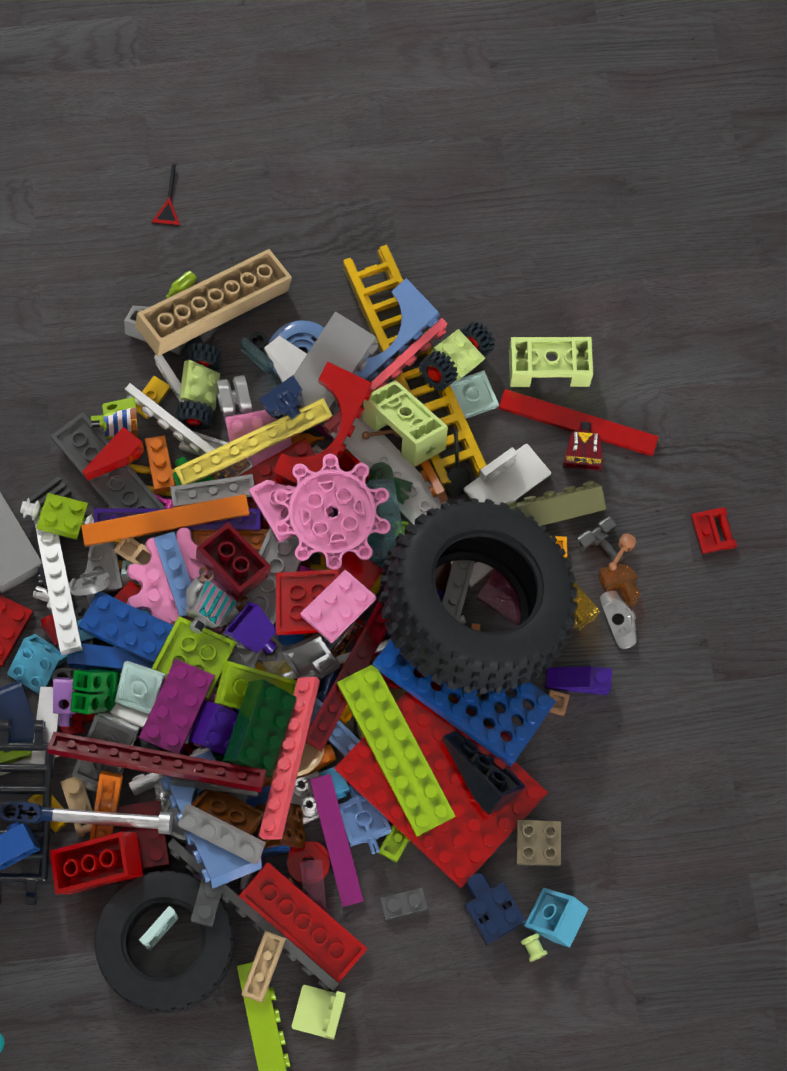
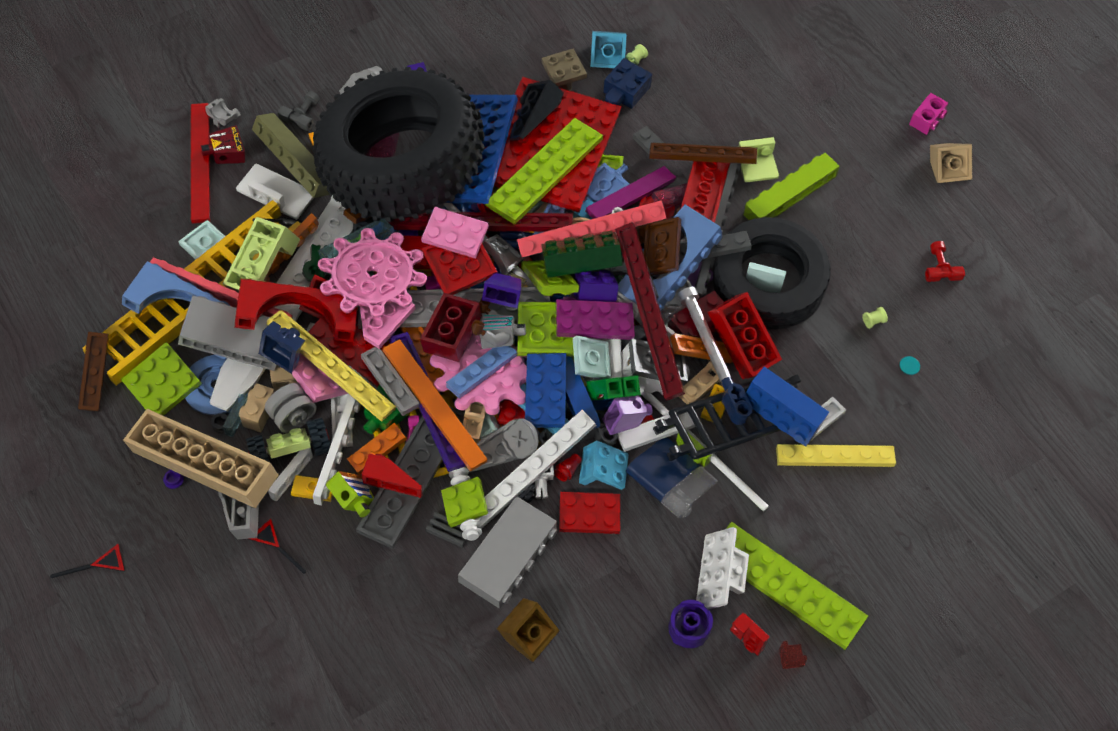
camera: 115 degrees left, 10 degrees down
lime piece [166,271,197,298] -> none
light grey plate [178,804,266,864] -> none
tan tile [241,931,286,1003] -> none
plate [419,322,495,391] -> none
yellowish green plate [509,337,593,387] -> none
clear orange brick [598,564,640,607] -> none
nougat hinge [609,534,636,571] -> none
red plate [690,507,737,554] -> none
none -> reddish brown plate [78,332,109,412]
none -> lime plate [121,342,202,416]
none -> light grey piece [205,98,241,129]
none -> tan brick [239,383,275,433]
none -> black piece [248,519,306,574]
none -> reddish brown tile [649,143,758,164]
none -> yellowish green bush [863,307,888,329]

